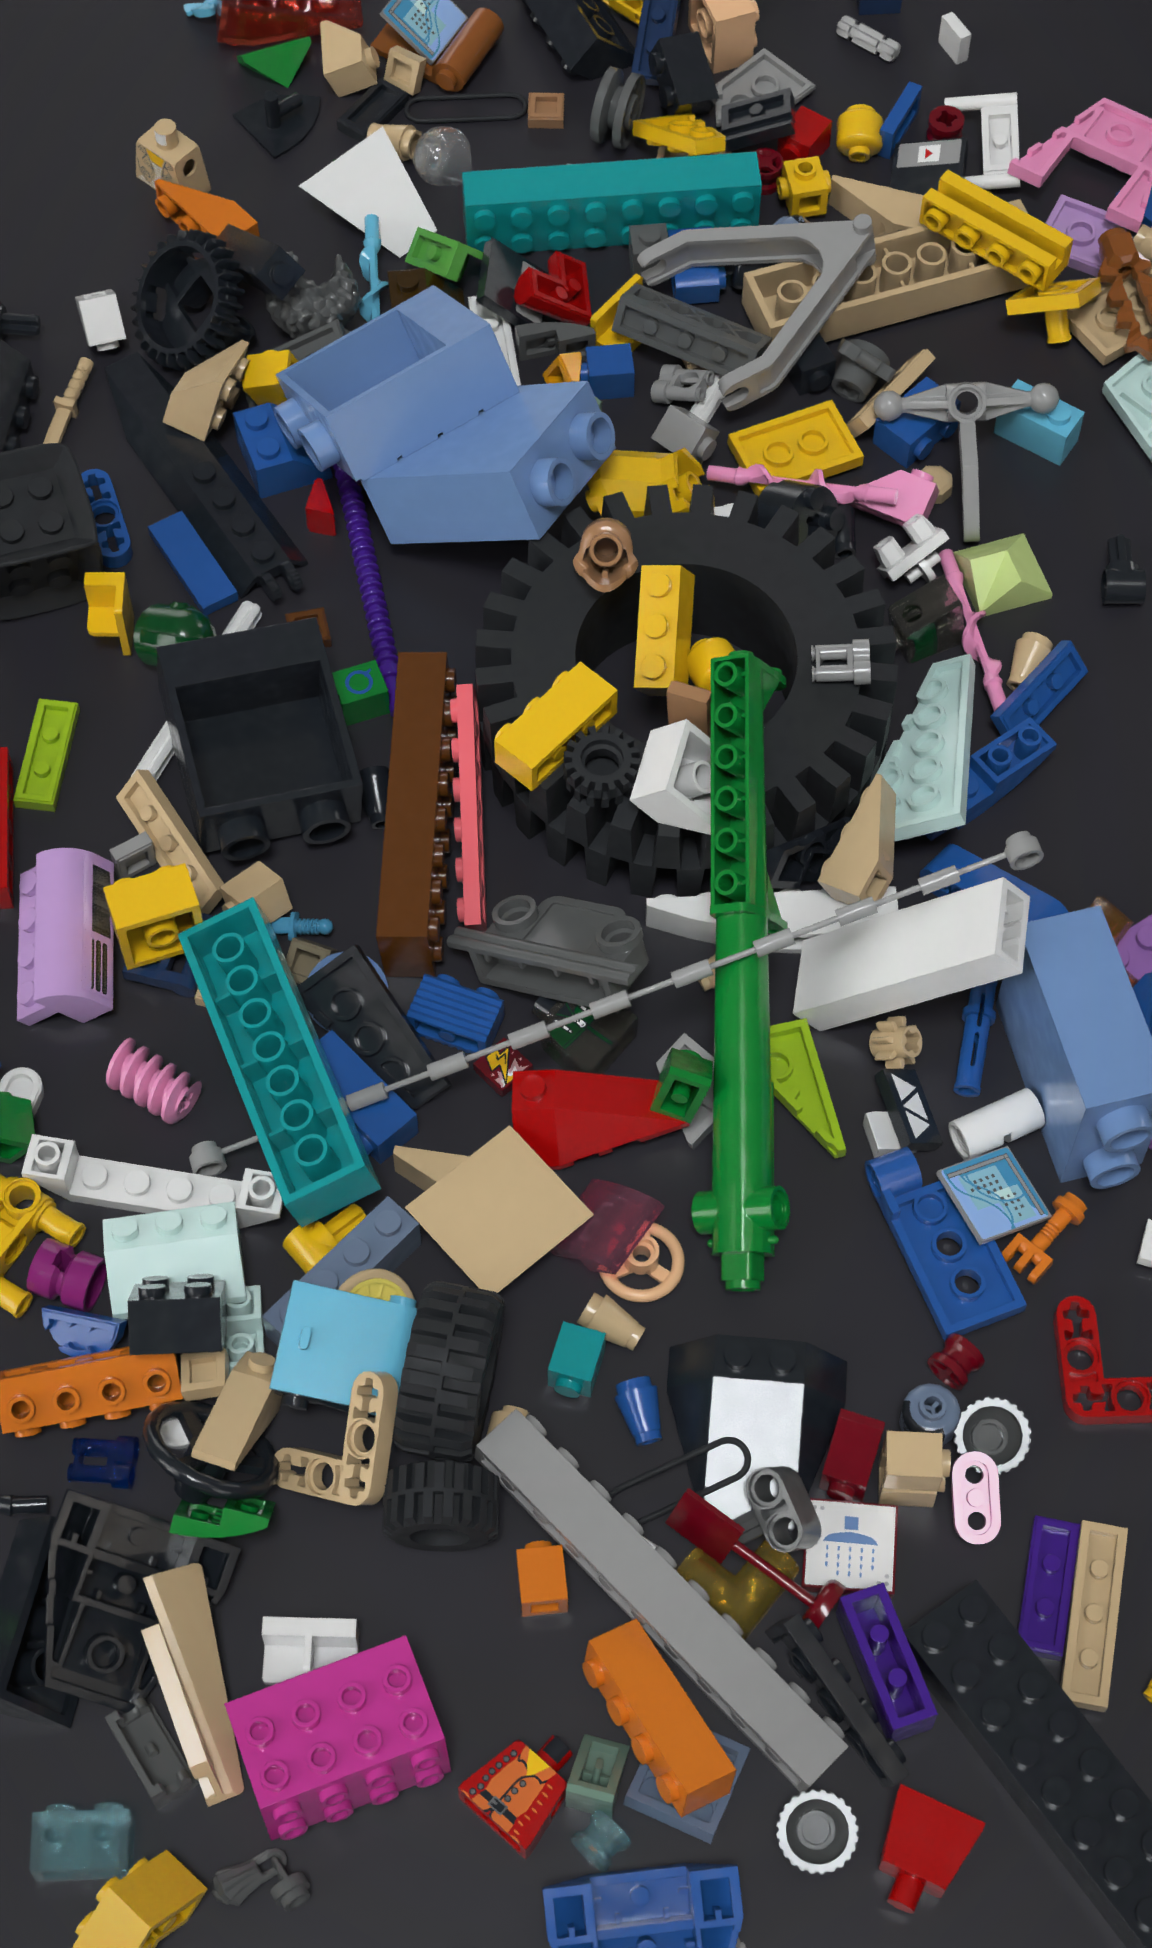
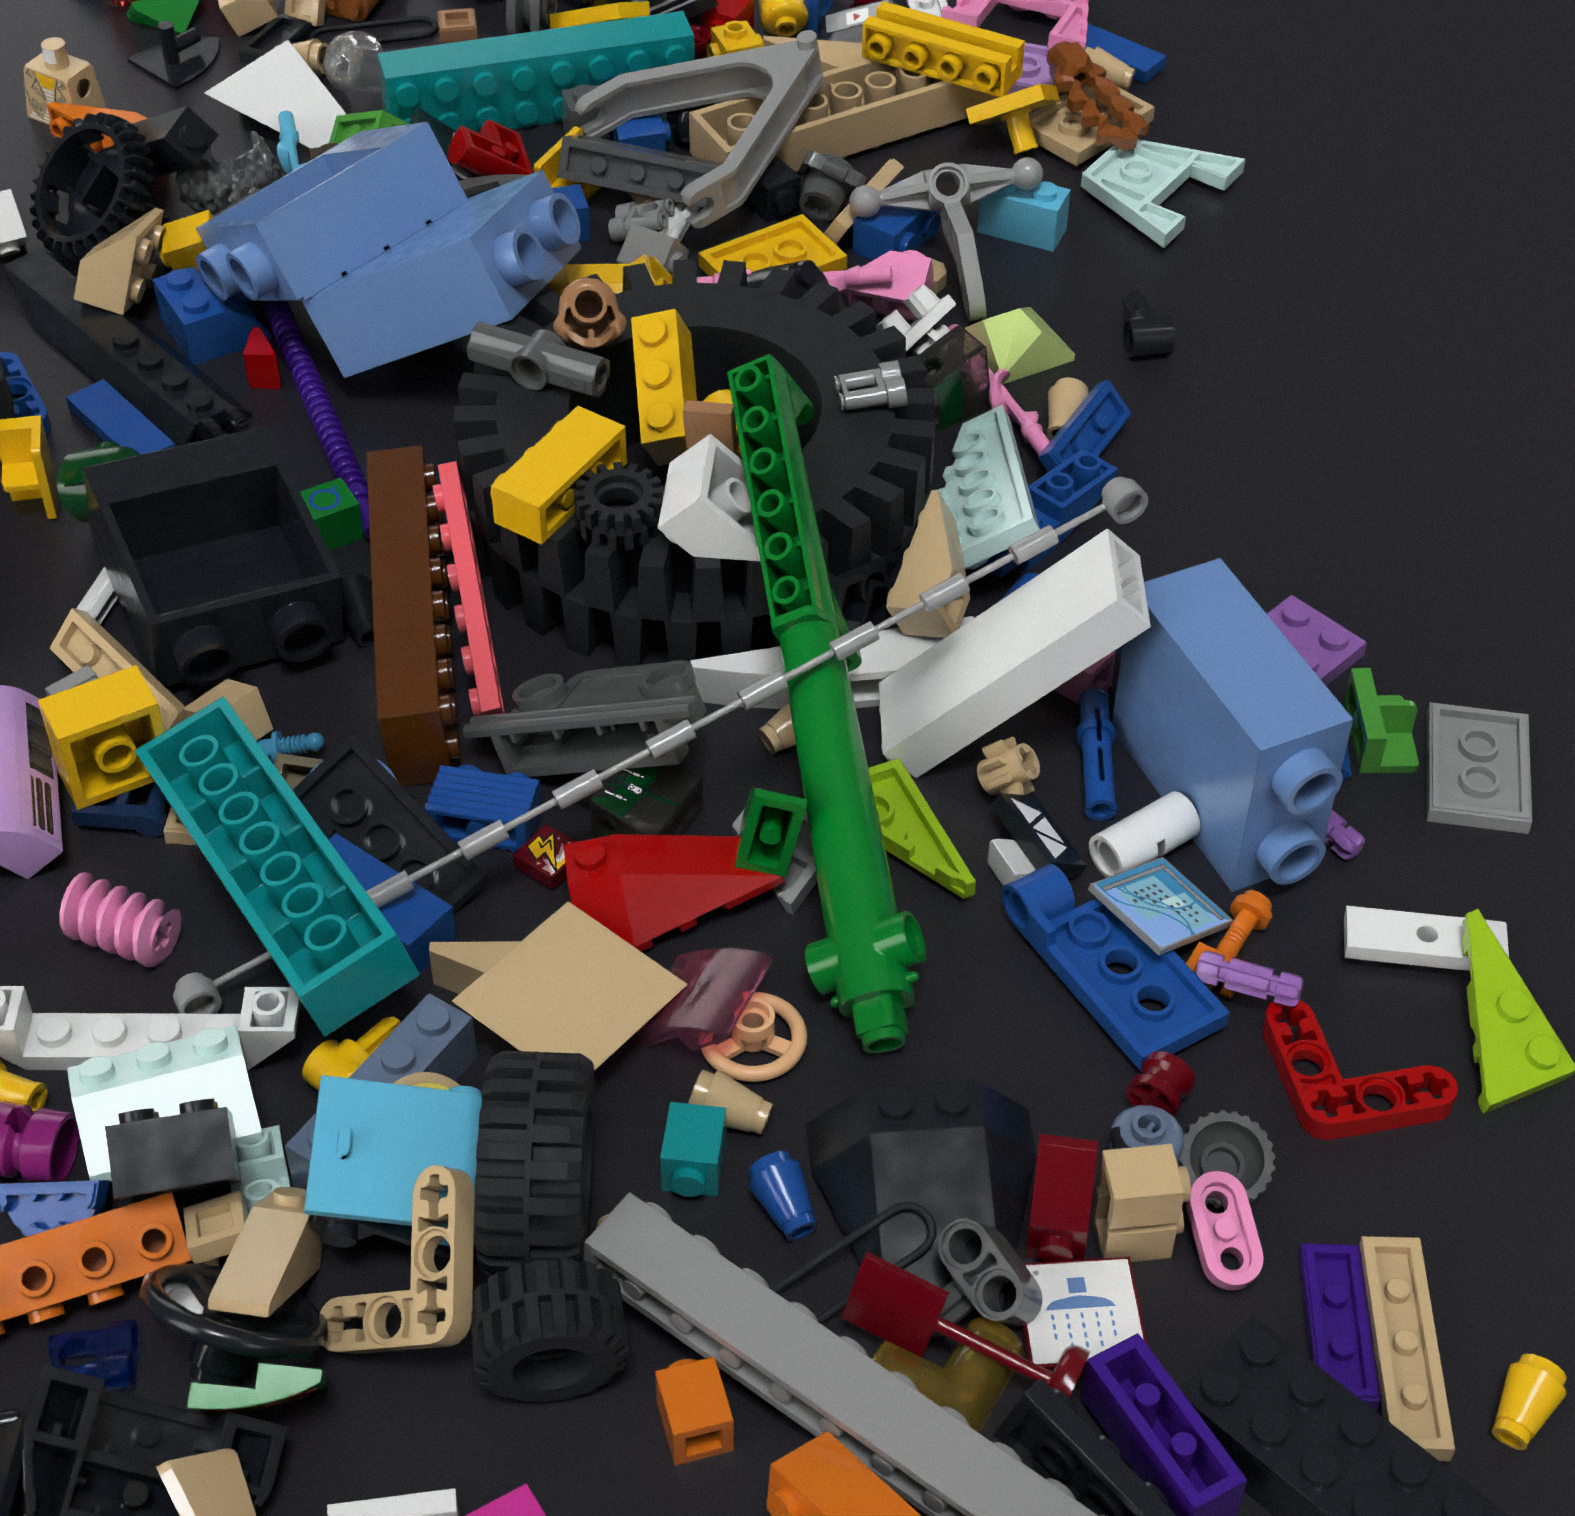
camera: 10 degrees left, 15 degrees down
none -> dark grey piece [467,322,611,398]
none -> medium lavender axle [1196,951,1303,1007]

